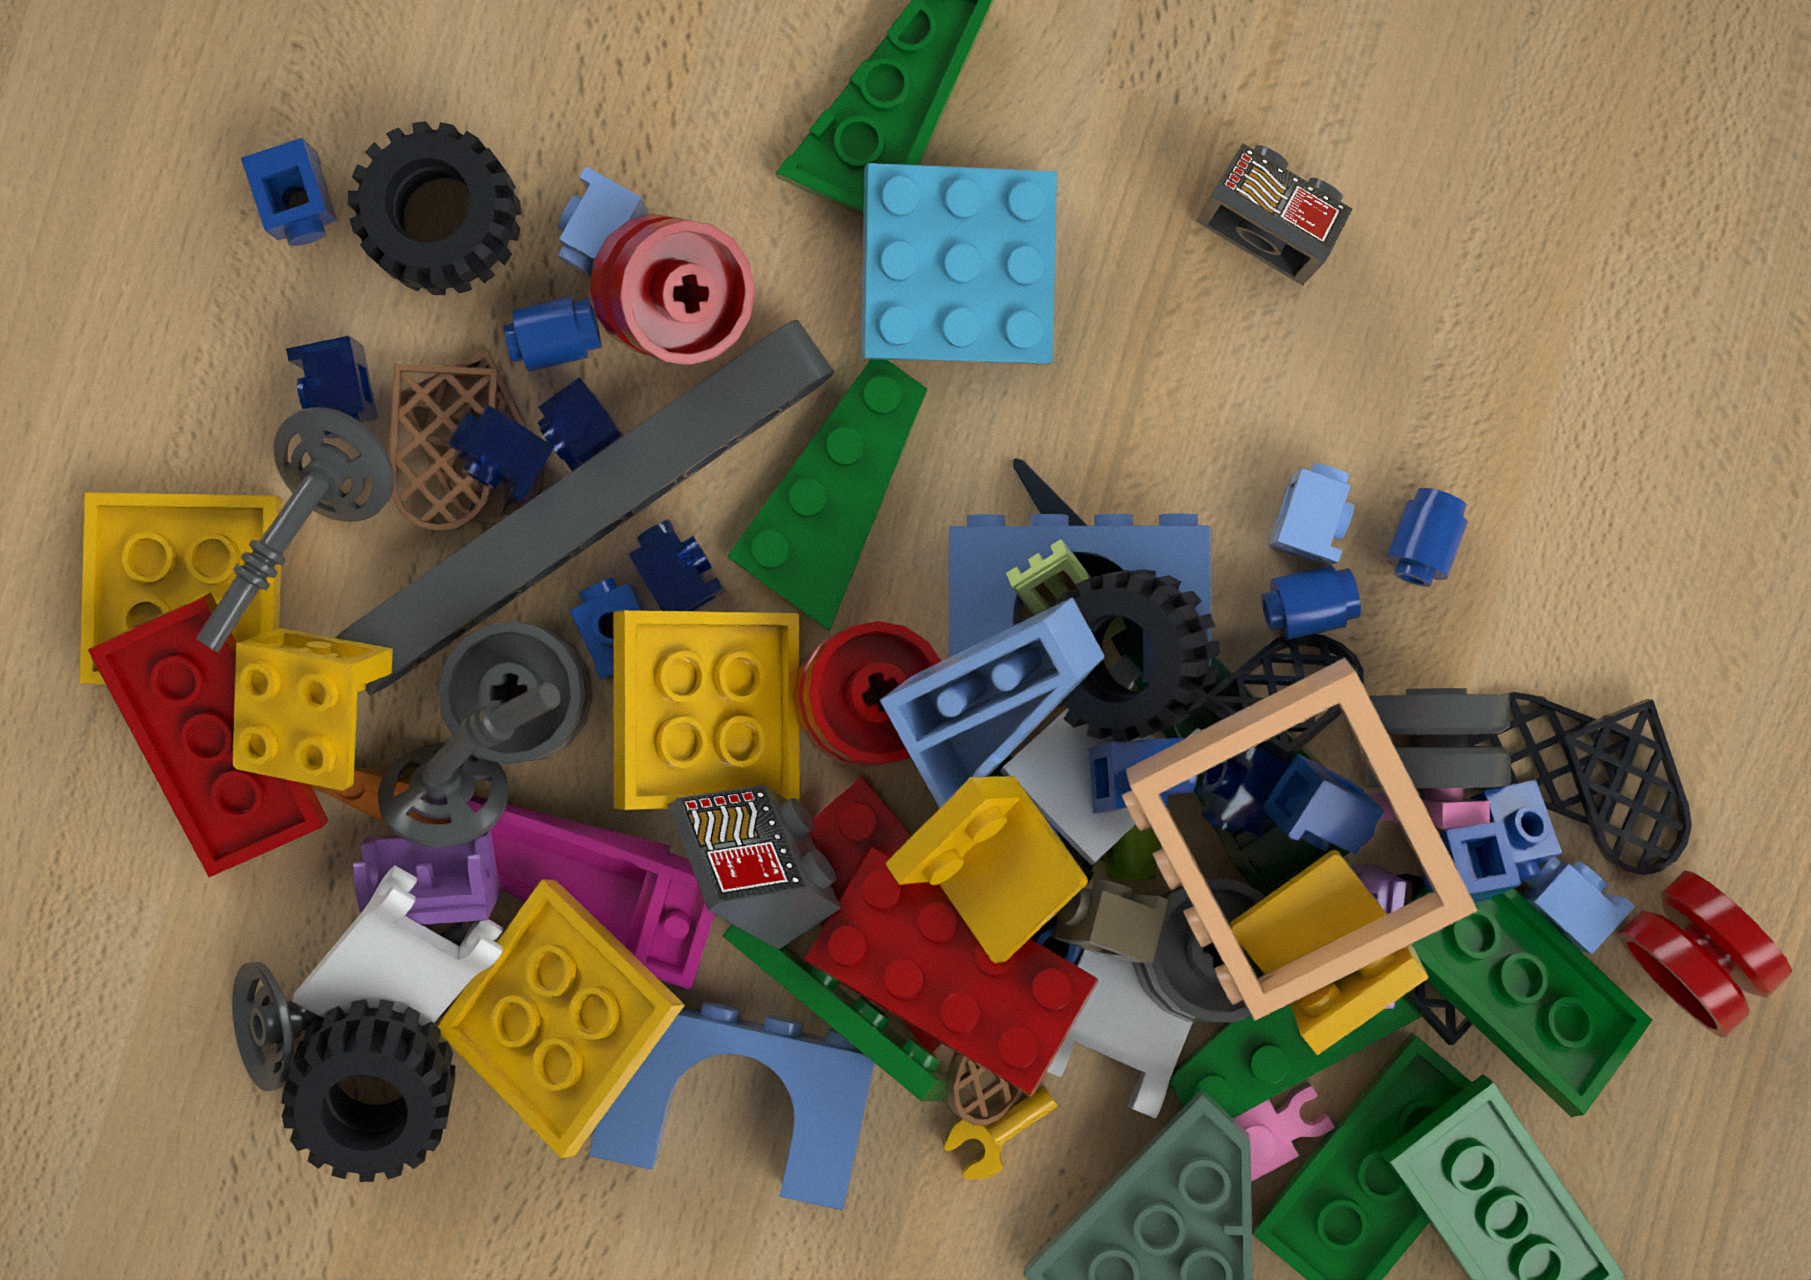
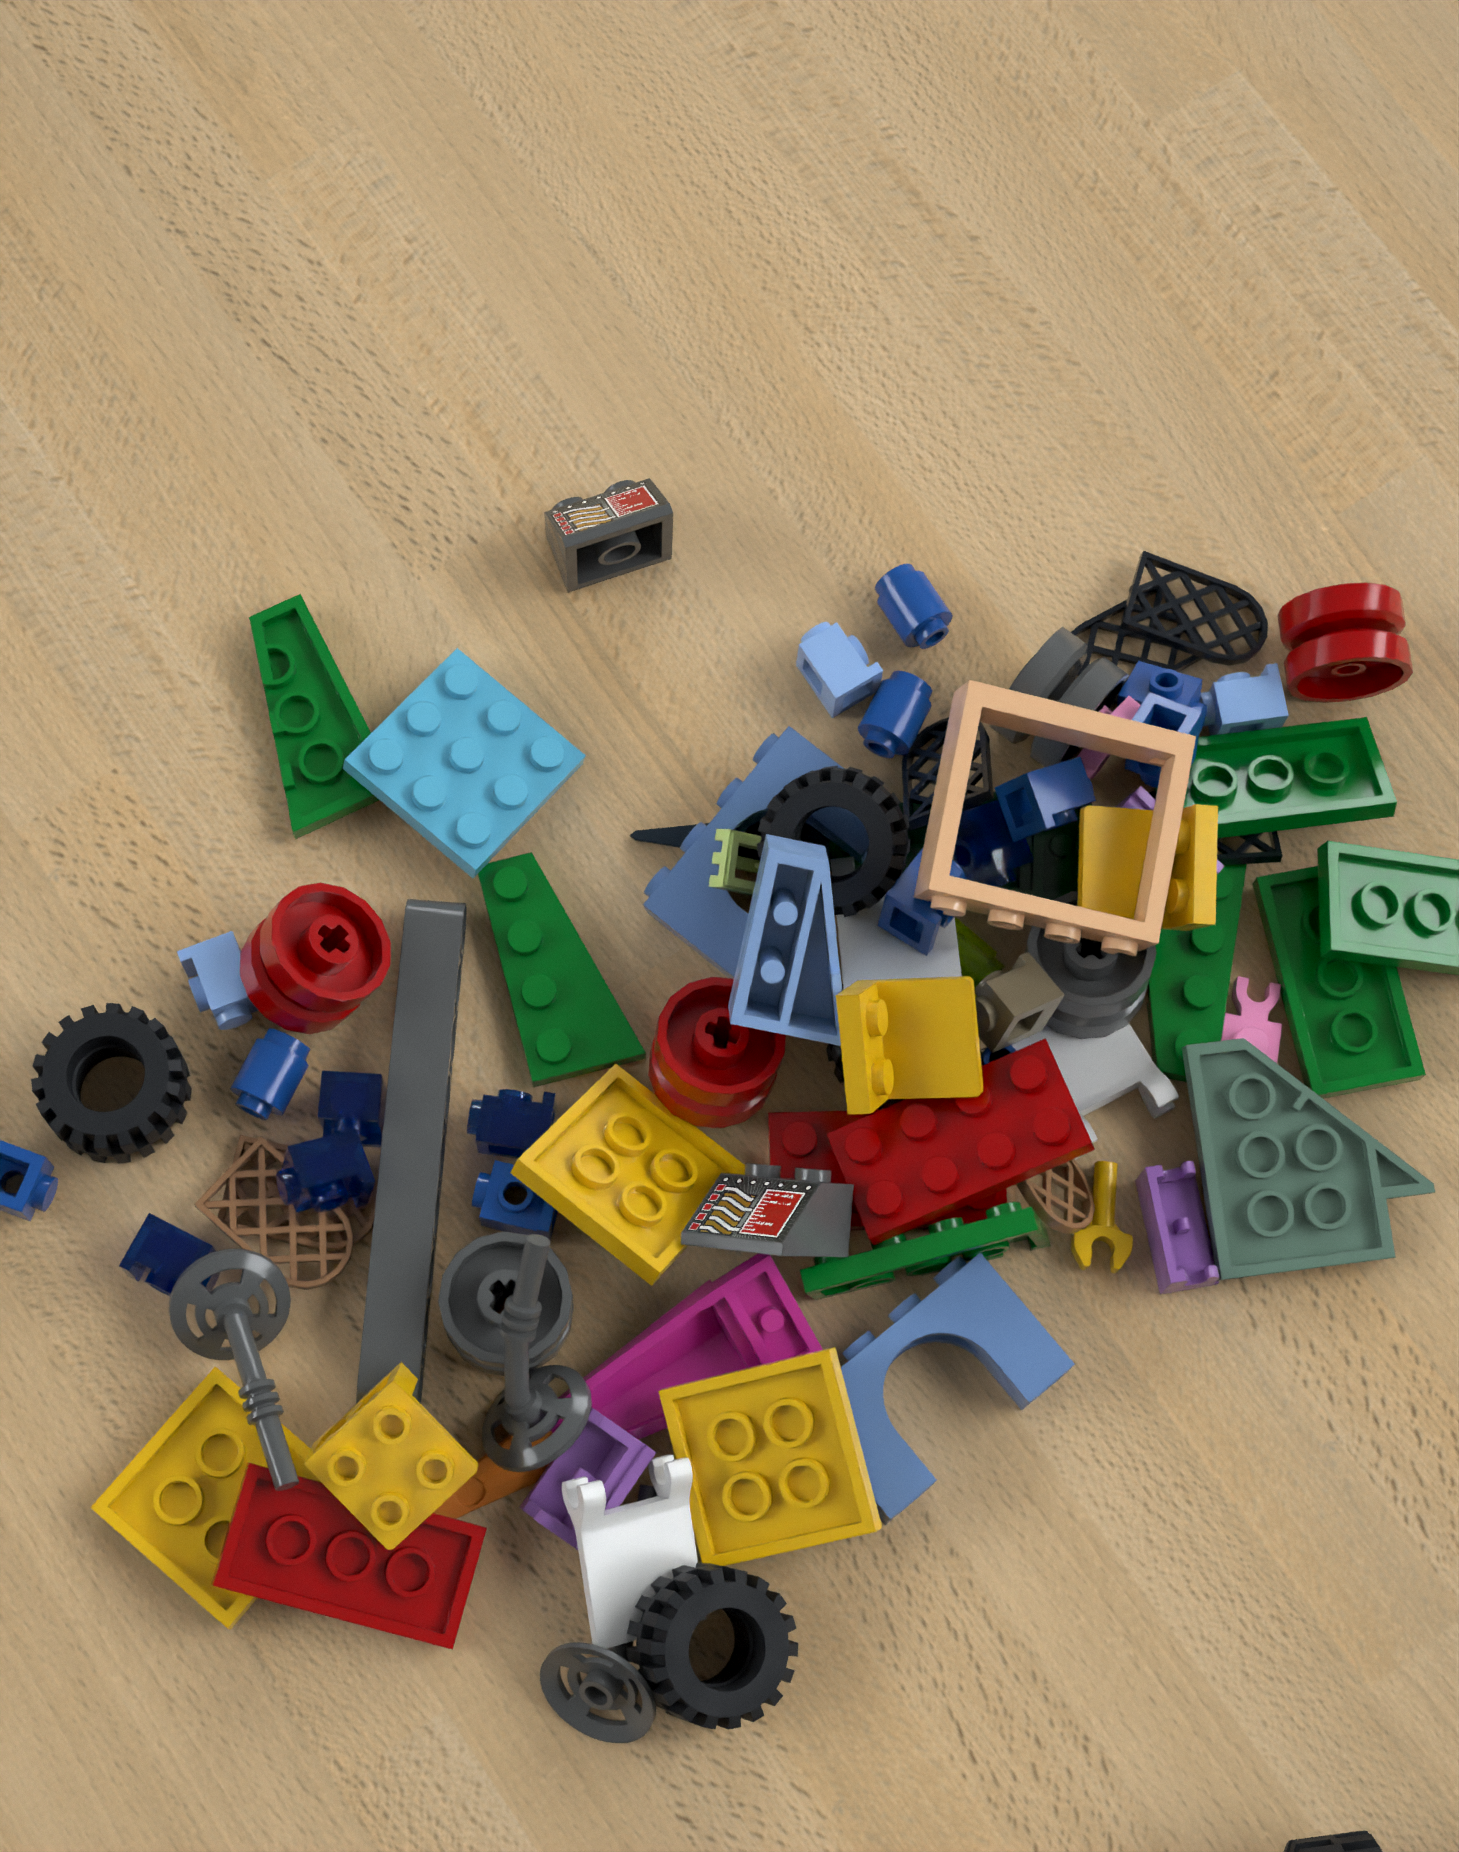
camera: 55 degrees left, 15 degrees down
none -> medium lavender hinge [1135,1161,1219,1295]

